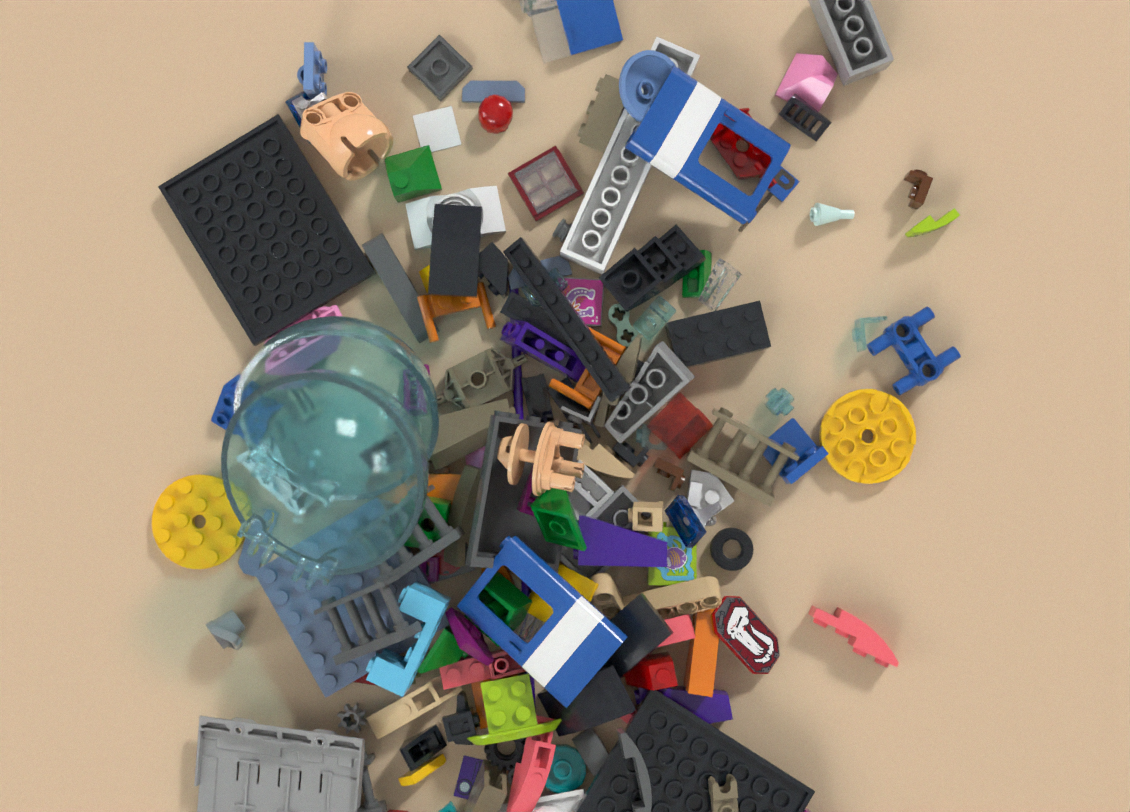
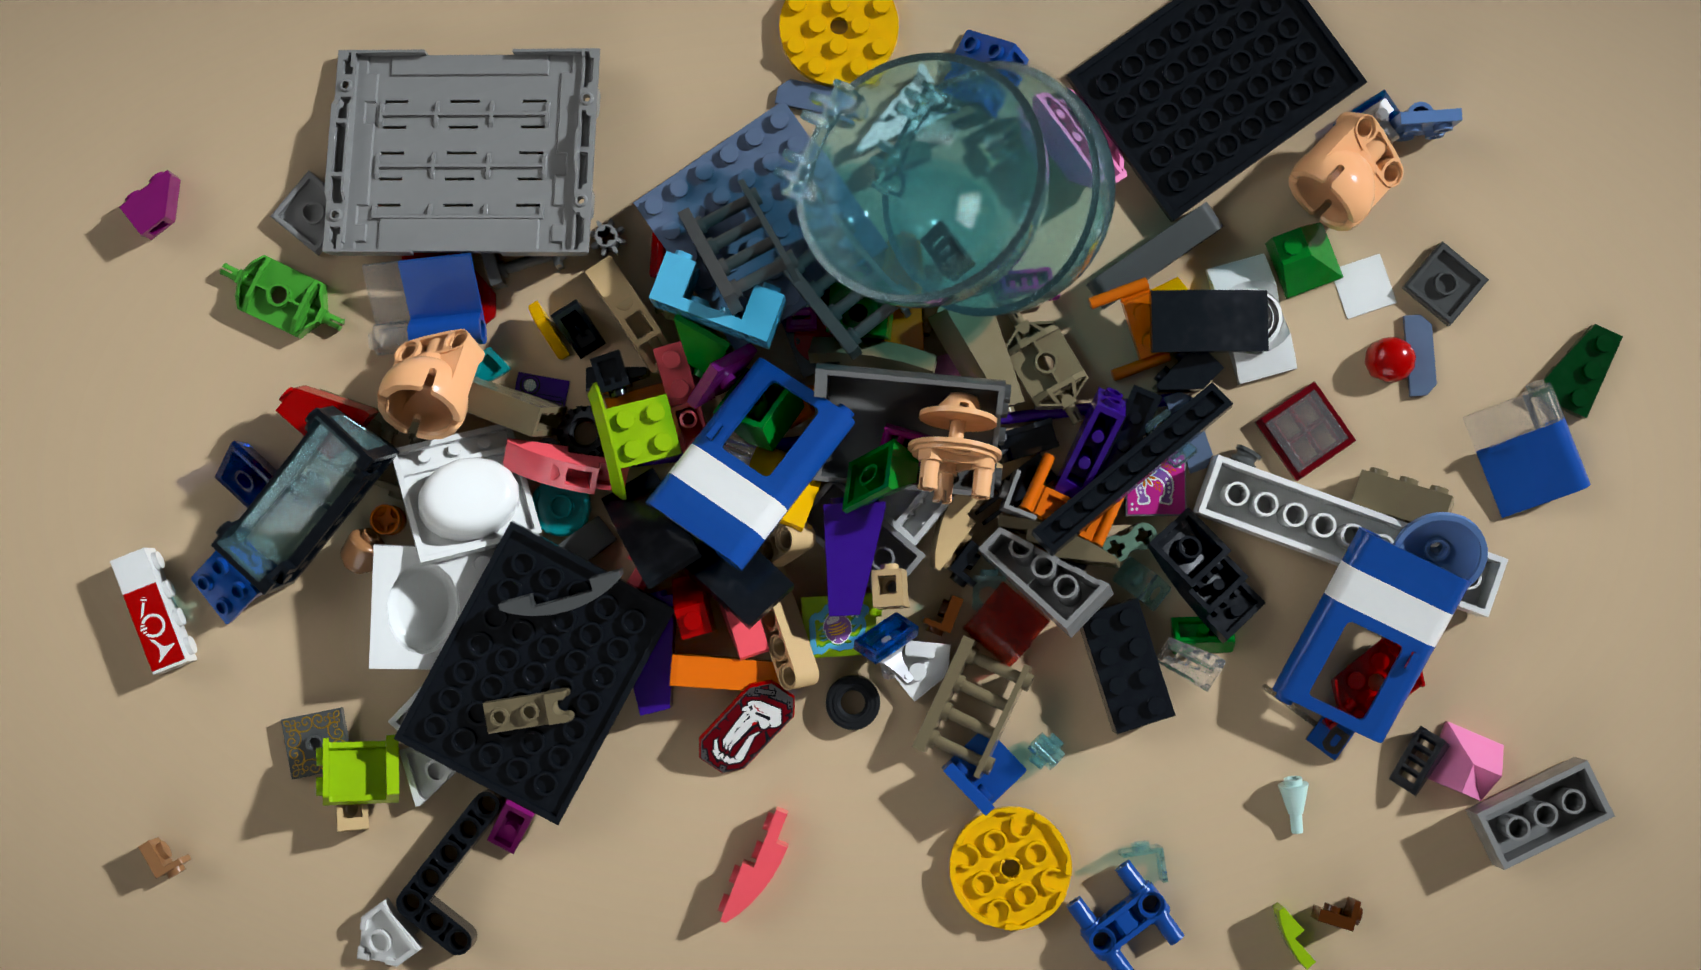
camera: 80 degrees right, 0 degrees up
light grey piece [205,610,246,650] -> none

